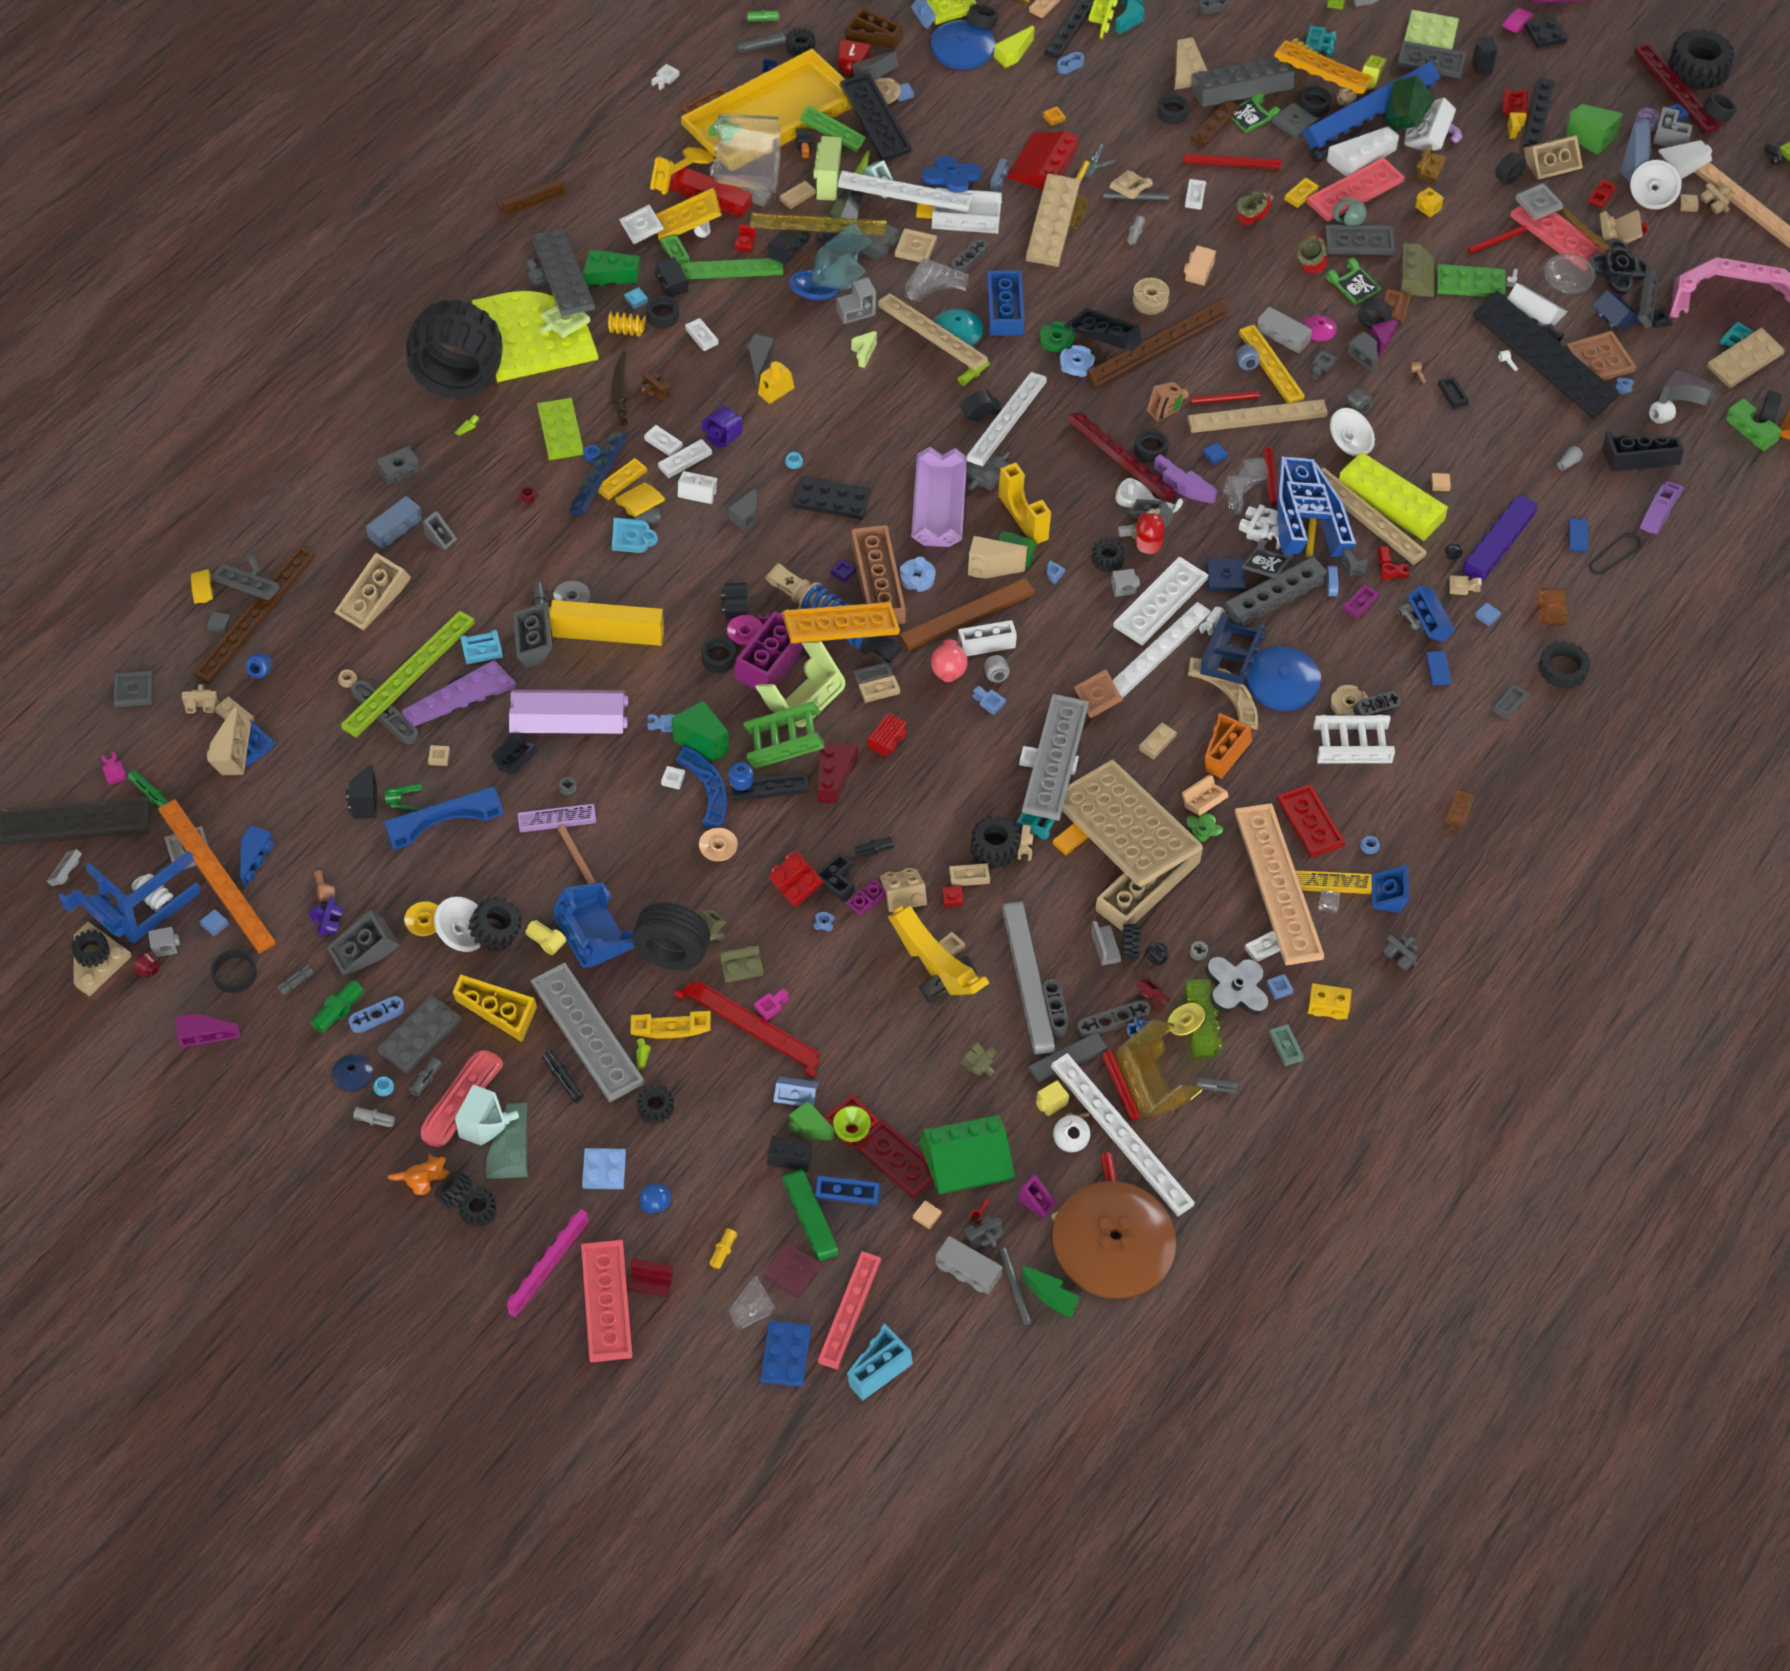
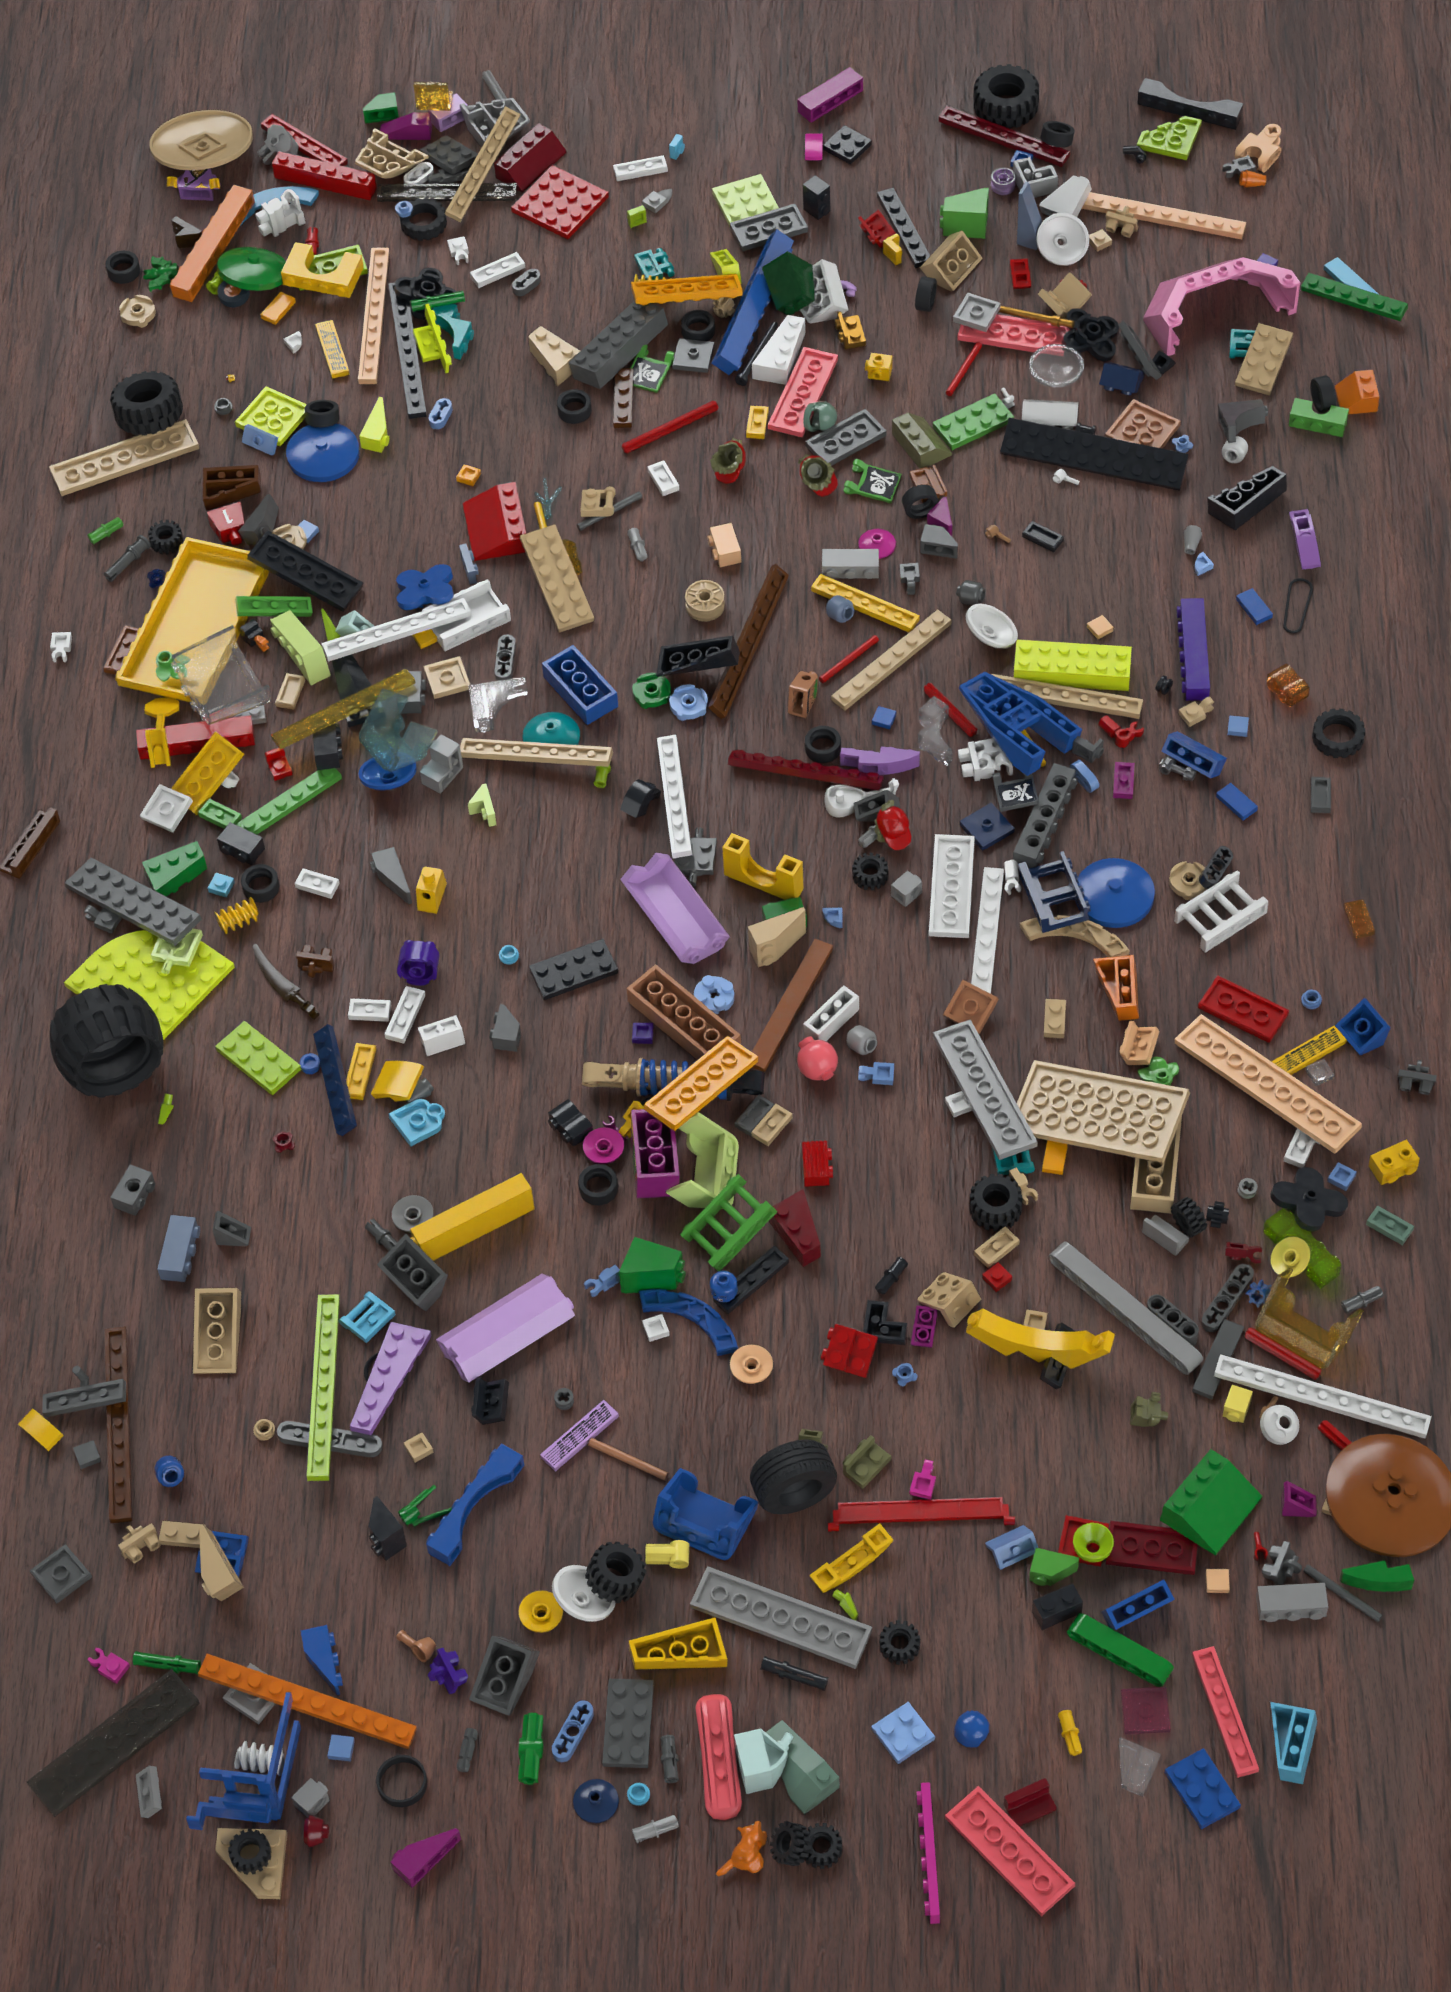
camera: 30 degrees left, 0 degrees up
none -> light blue tile [1194,552,1214,576]

